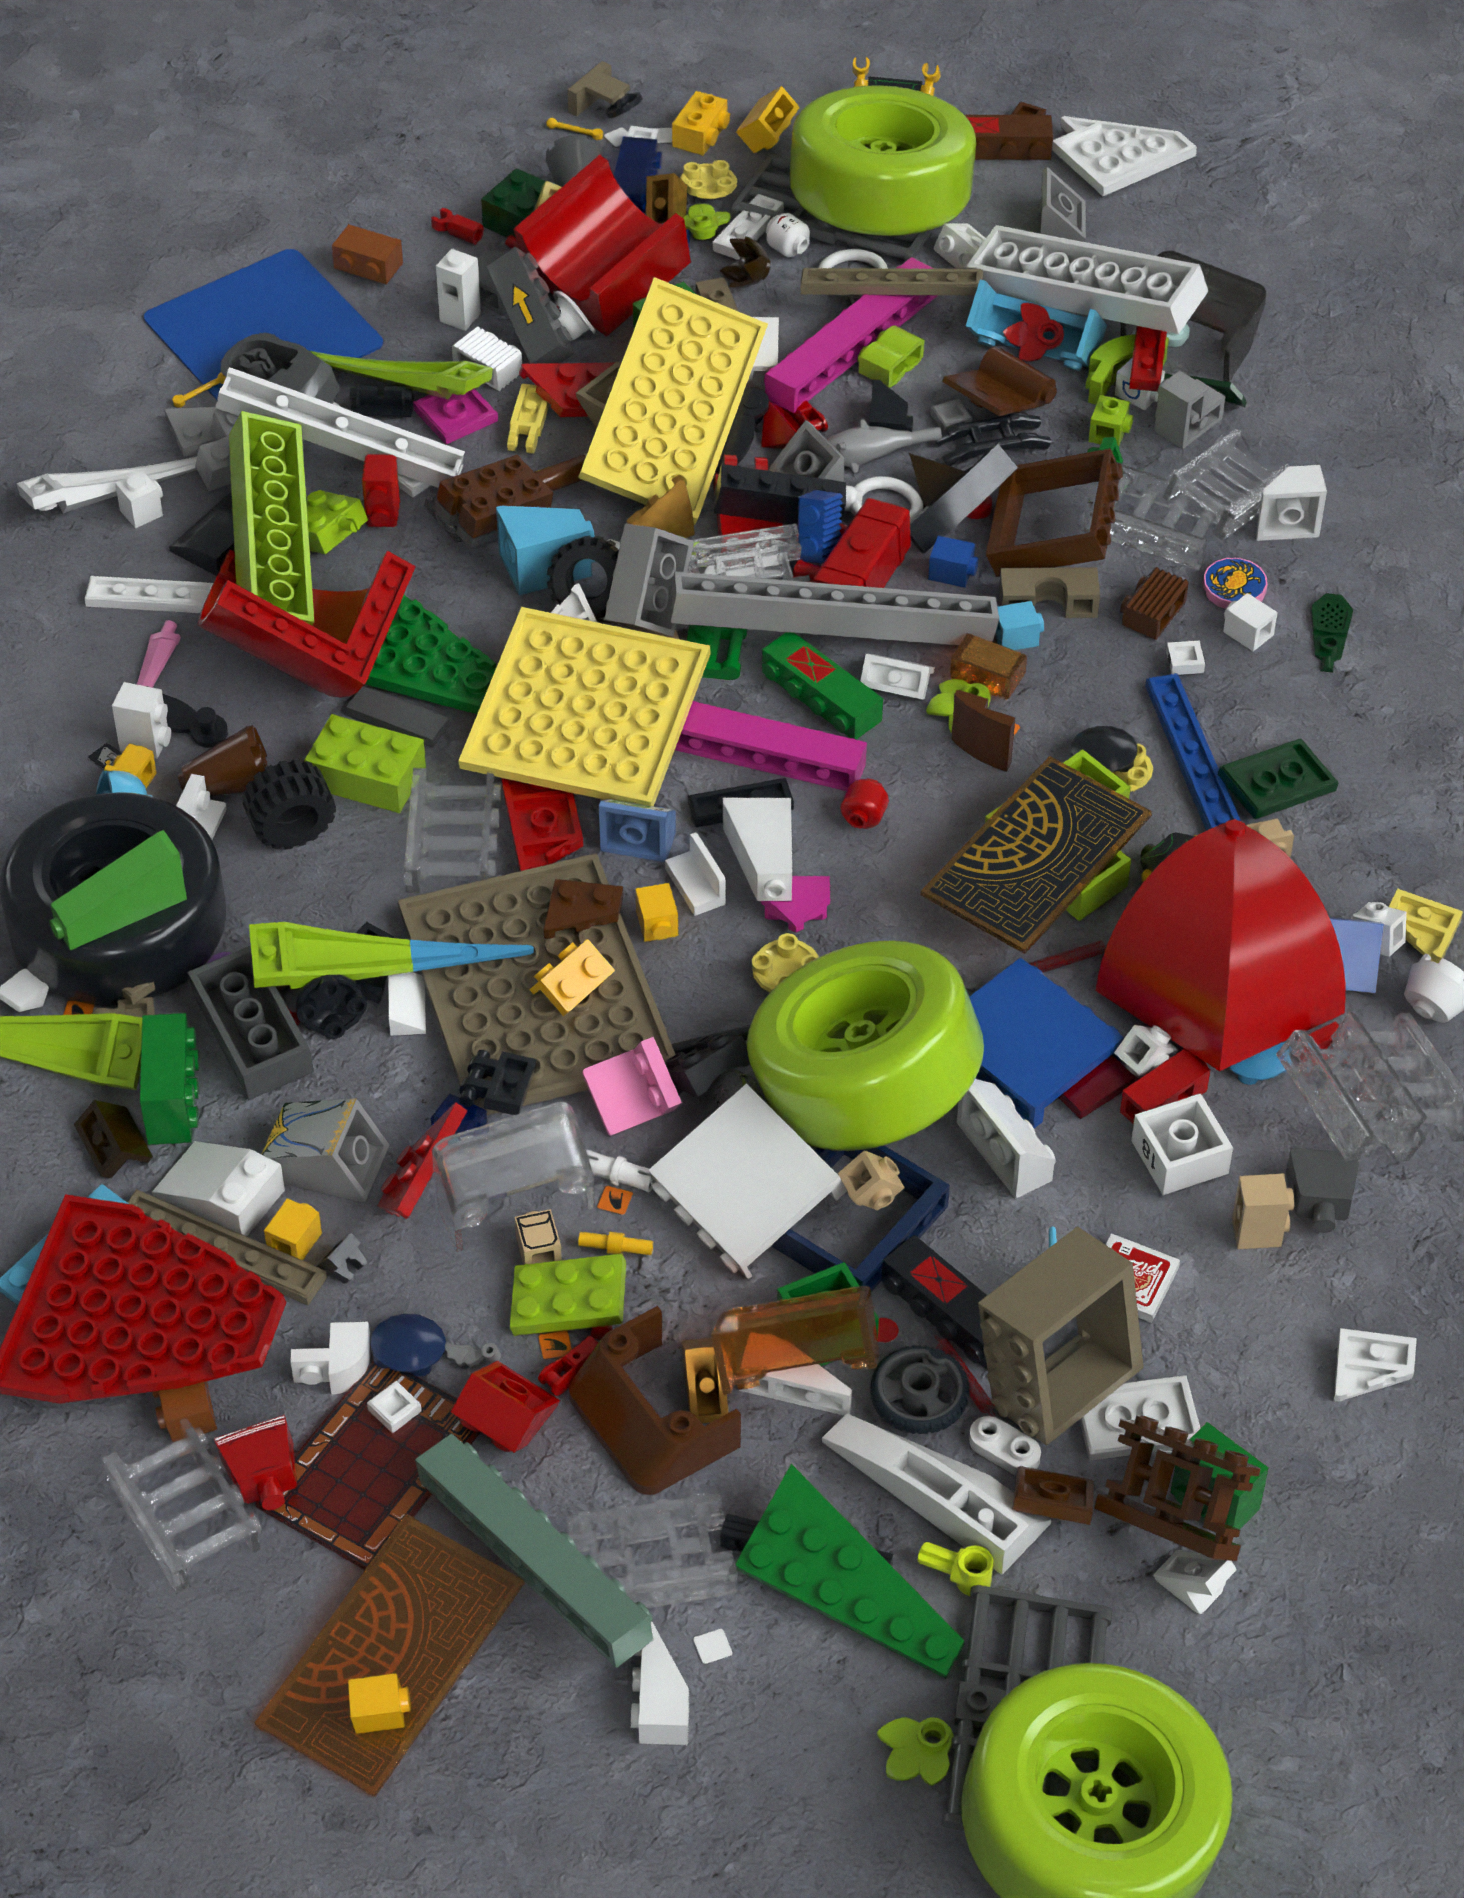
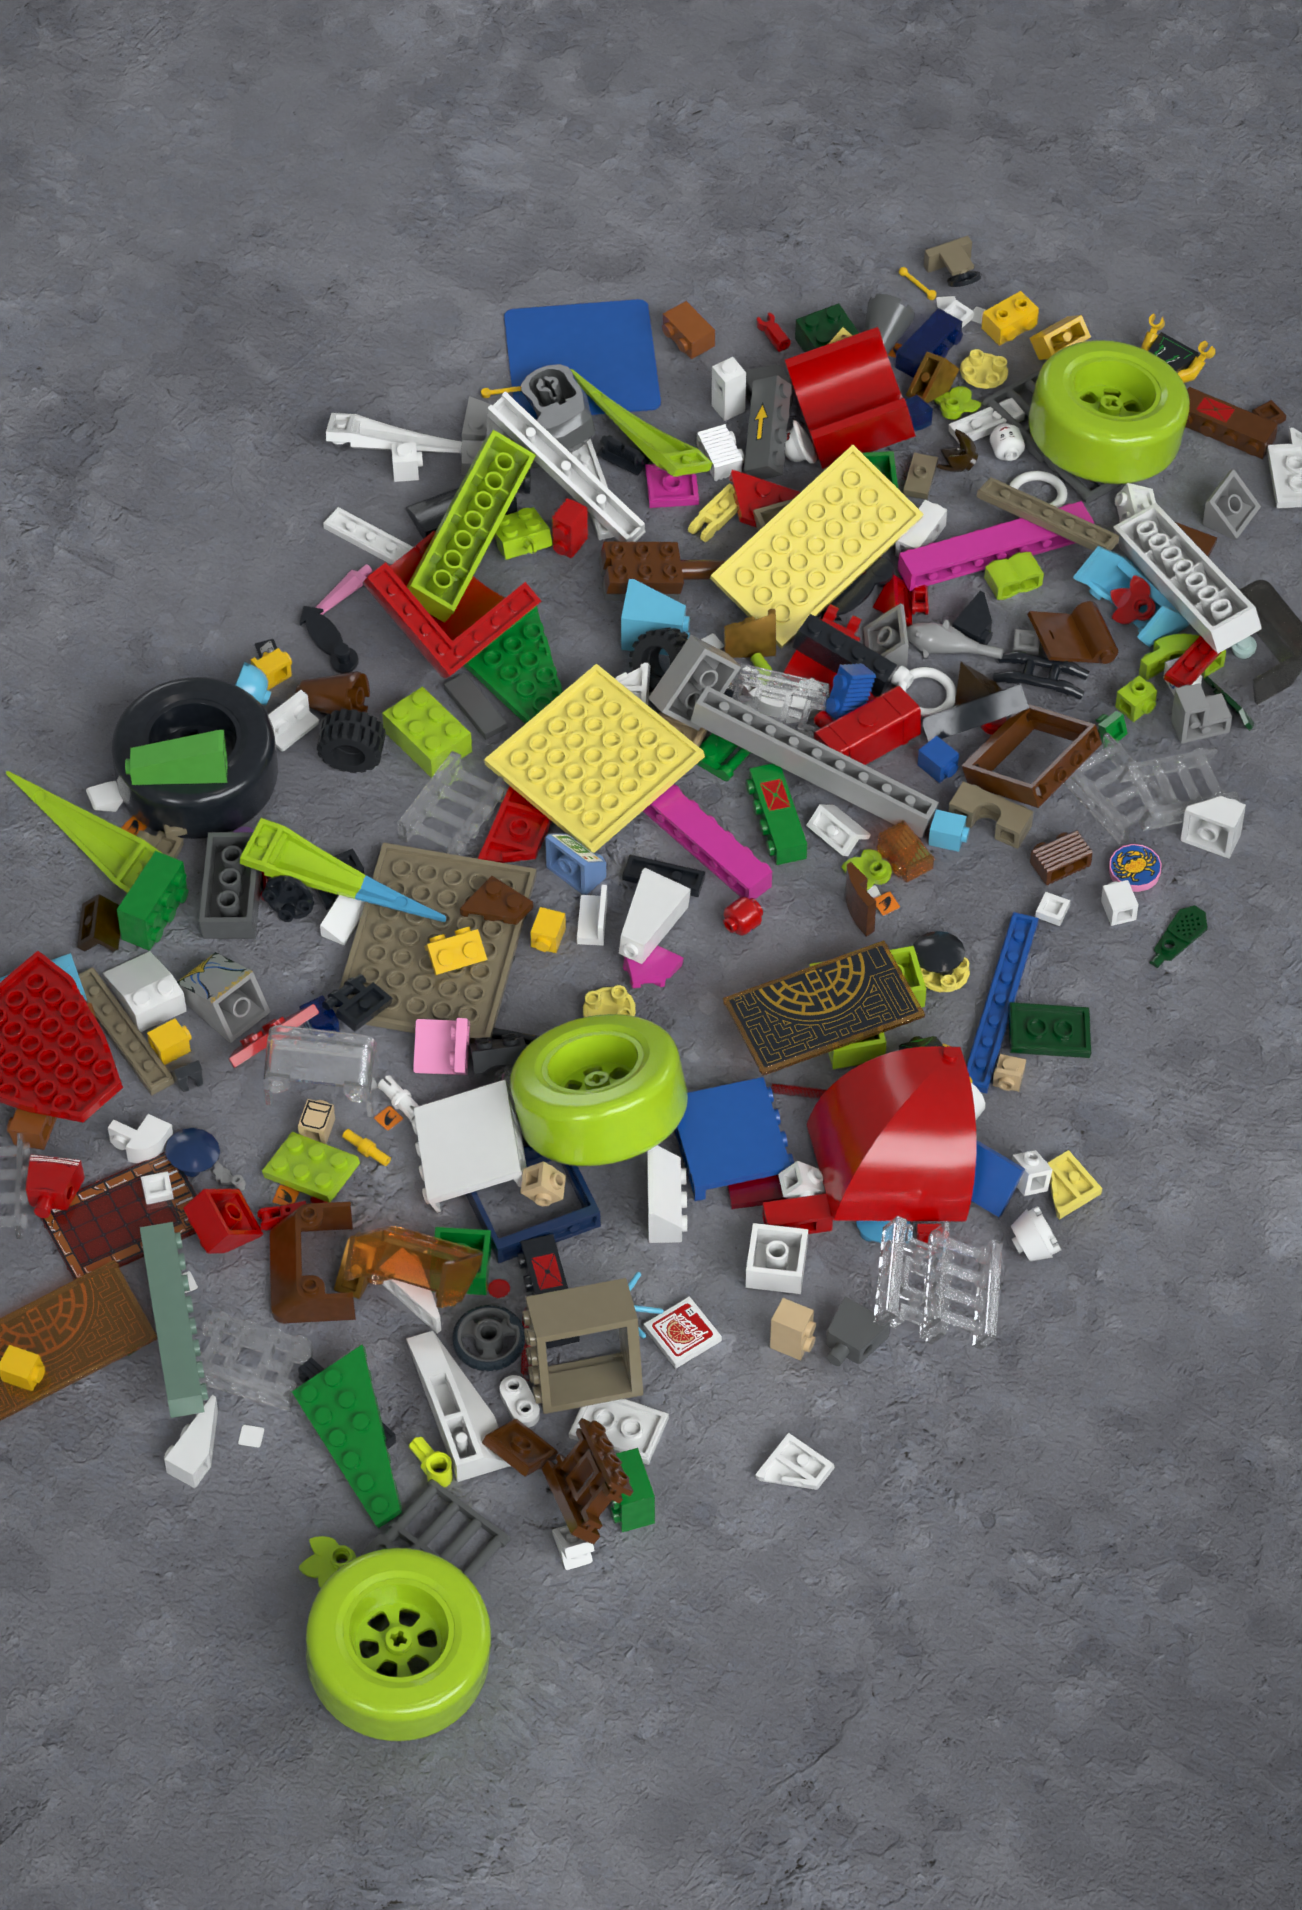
camera: 30 degrees right, 5 degrees up
white brick [112,682,171,759] -> none

